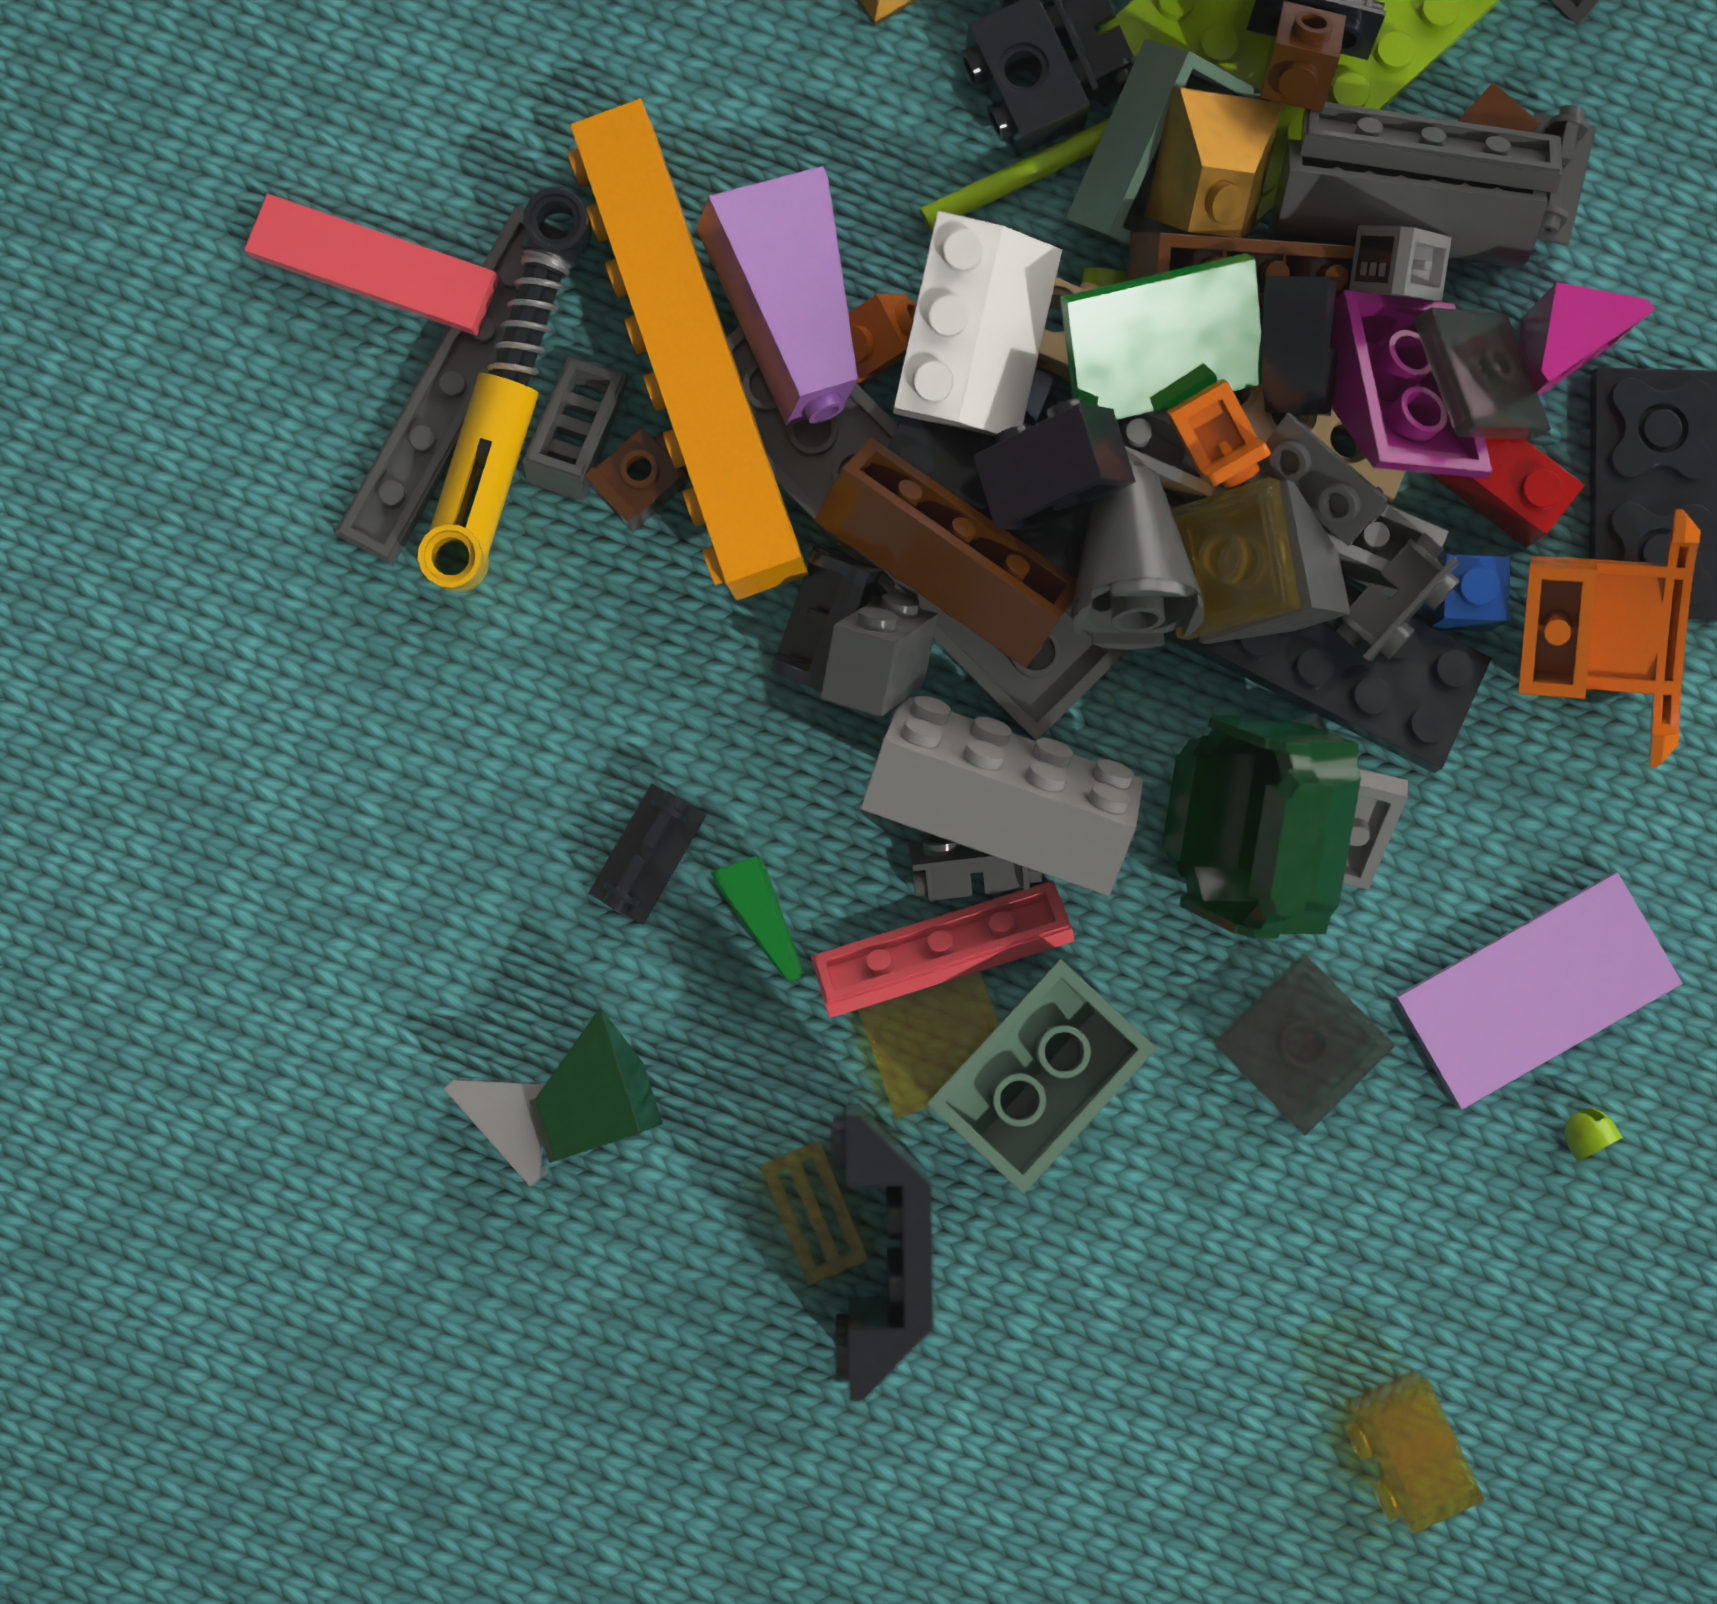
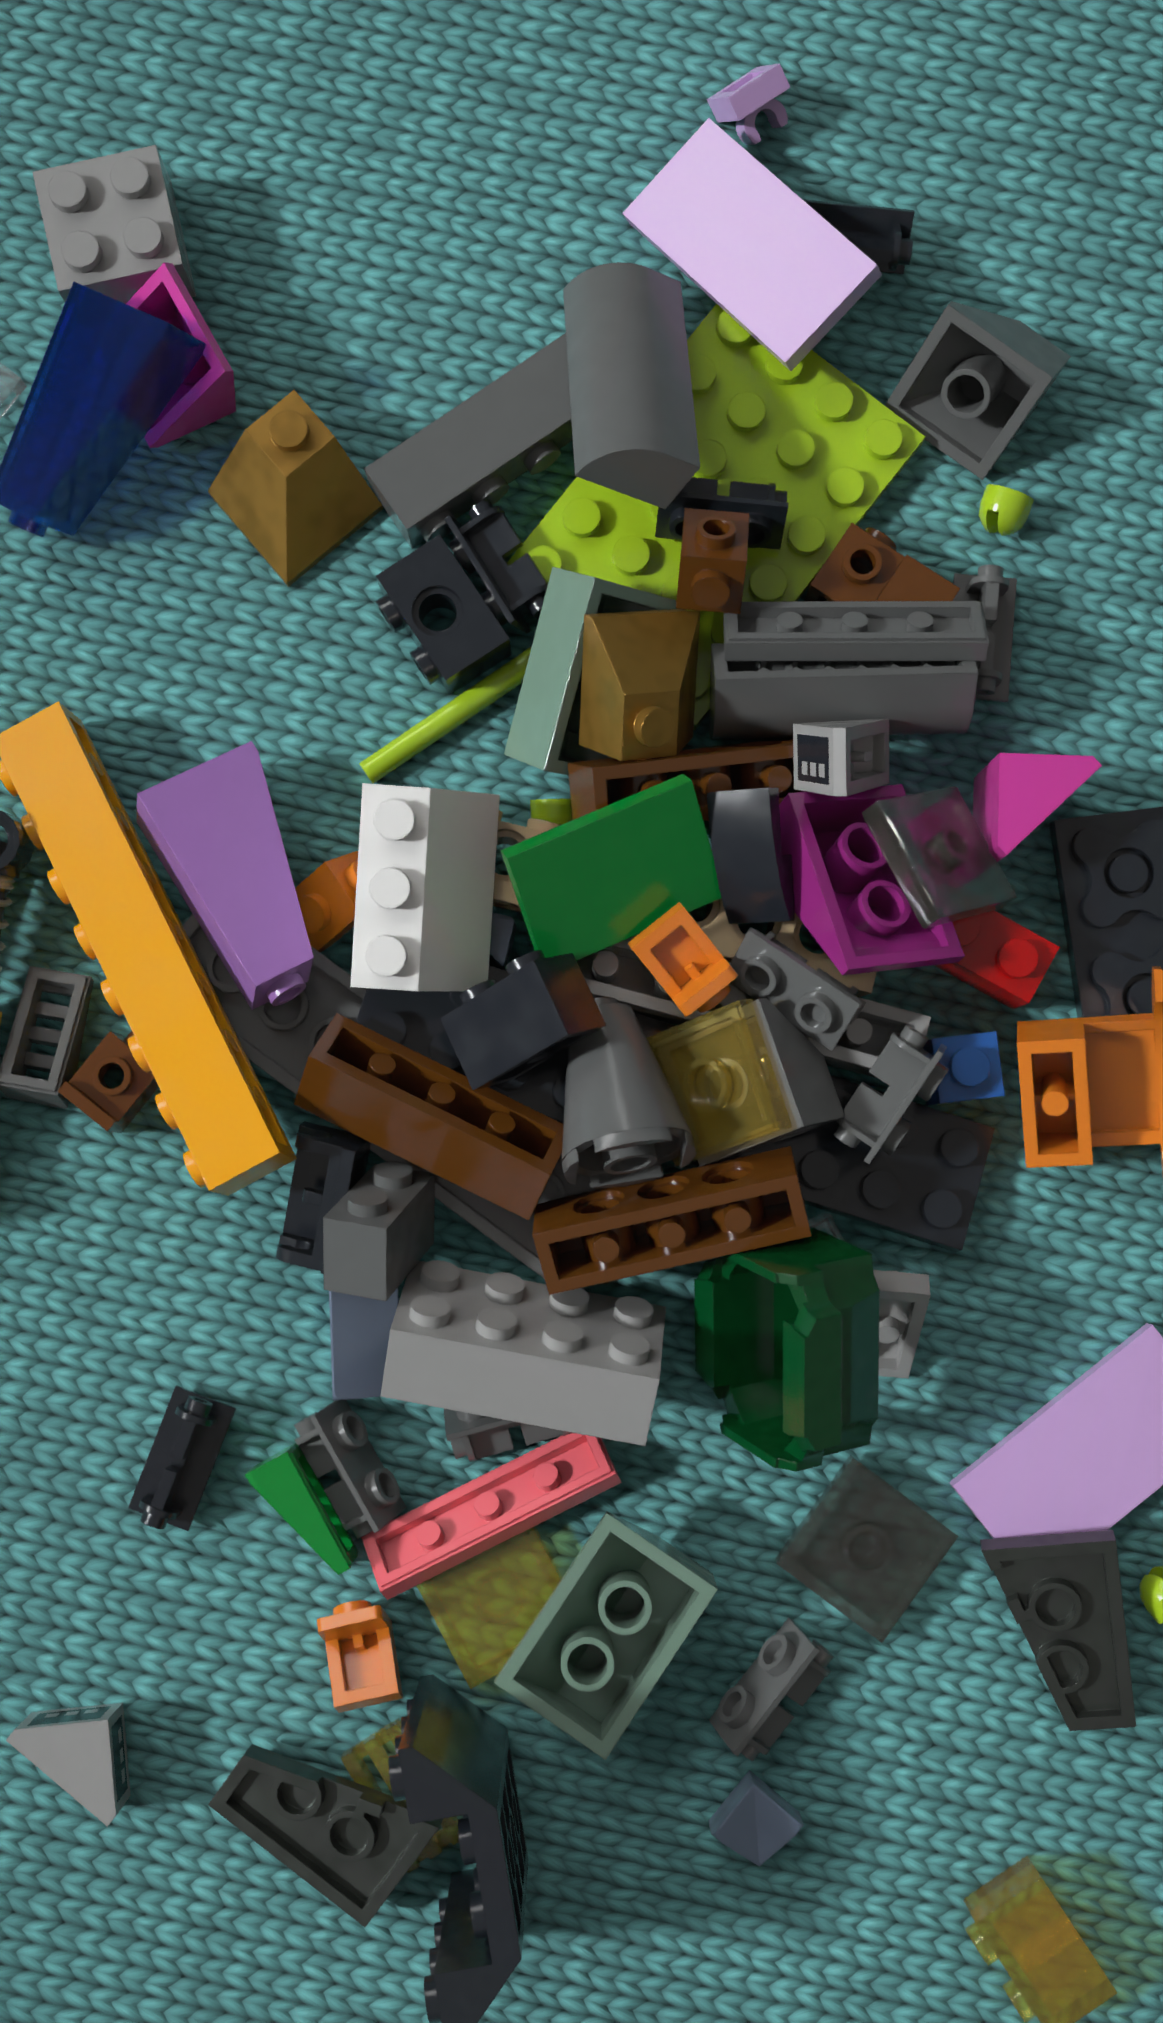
camera: 10 degrees left, 0 degrees up
dark green slope [529,1007,663,1163] -> none
none -> pearl dark grey wing [208,1744,444,1927]
none -> dark grey hinge [294,1400,407,1539]
none -> orange bracket [317,1600,403,1713]
none -> sand blue slope [329,1288,399,1400]
none -> reddish brown brick [532,1146,811,1295]
none -> sand blue slope [708,1770,804,1866]
none -> dark grey hinge [709,1617,834,1761]
none -> reddish brown brick [804,523,905,601]
none -> lime hinge [979,484,1034,536]
none -> pearl dark grey wing [980,1530,1136,1731]

